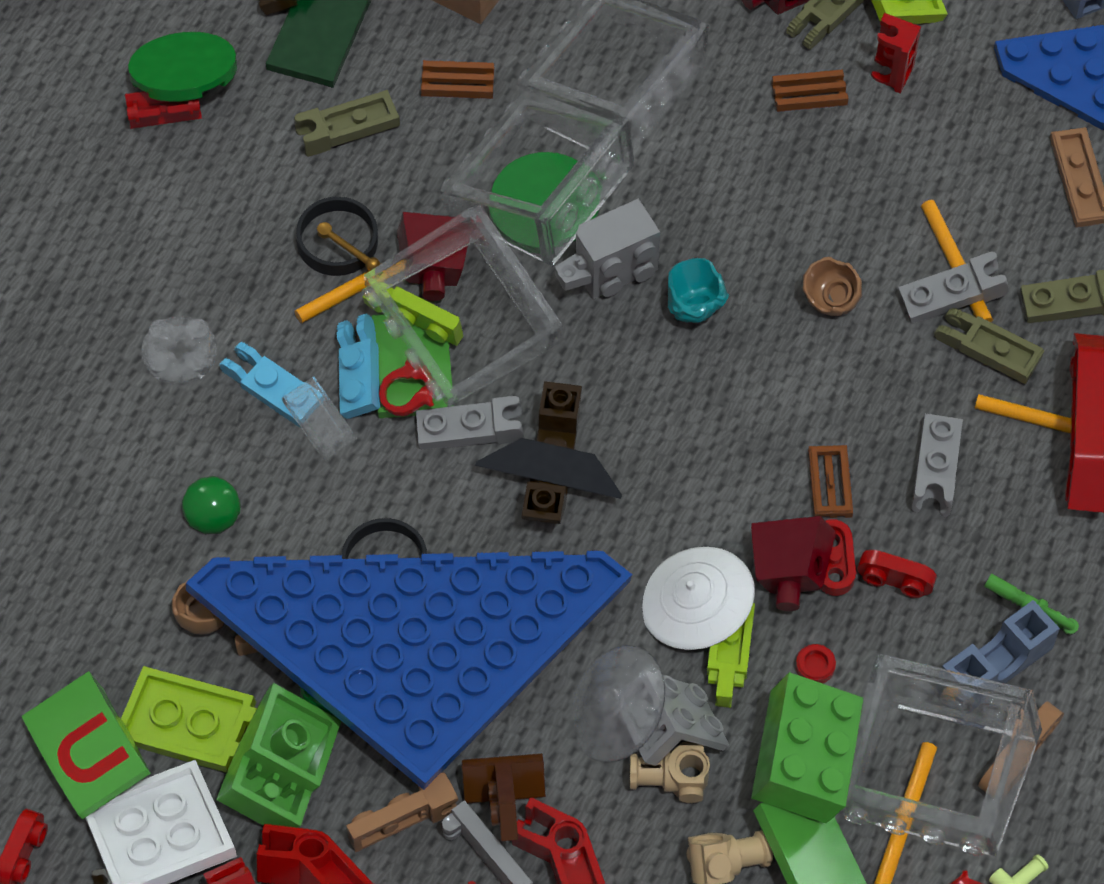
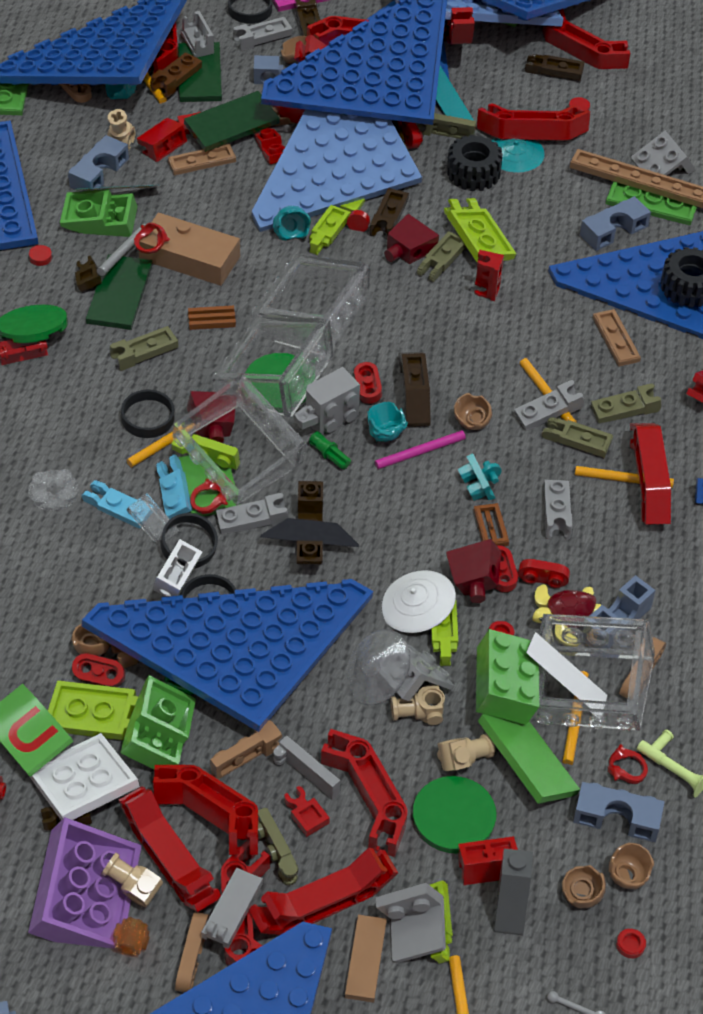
camera: 10 degrees left, 10 degrees down
green hair [182,476,241,535] -> none
pearl gold hinge [317,222,380,272] -> none
reddish brown bracket [462,753,546,841] -> none
dark orange tile [772,69,849,112] -> none
bright green piece [984,573,1079,635] -> none
none -> red plate [72,653,126,687]
none -> white torso [153,539,202,597]
none -> black tyre [160,513,218,569]
none -> green axle [309,431,351,470]
none -> red plate [354,362,382,404]
none -> dark pink bar [374,430,466,470]
none -> dark brown slope [398,352,431,427]
none -> teal hips [458,453,502,501]
none -> white sticker [526,632,607,718]
none -> dark red animal [532,584,601,645]

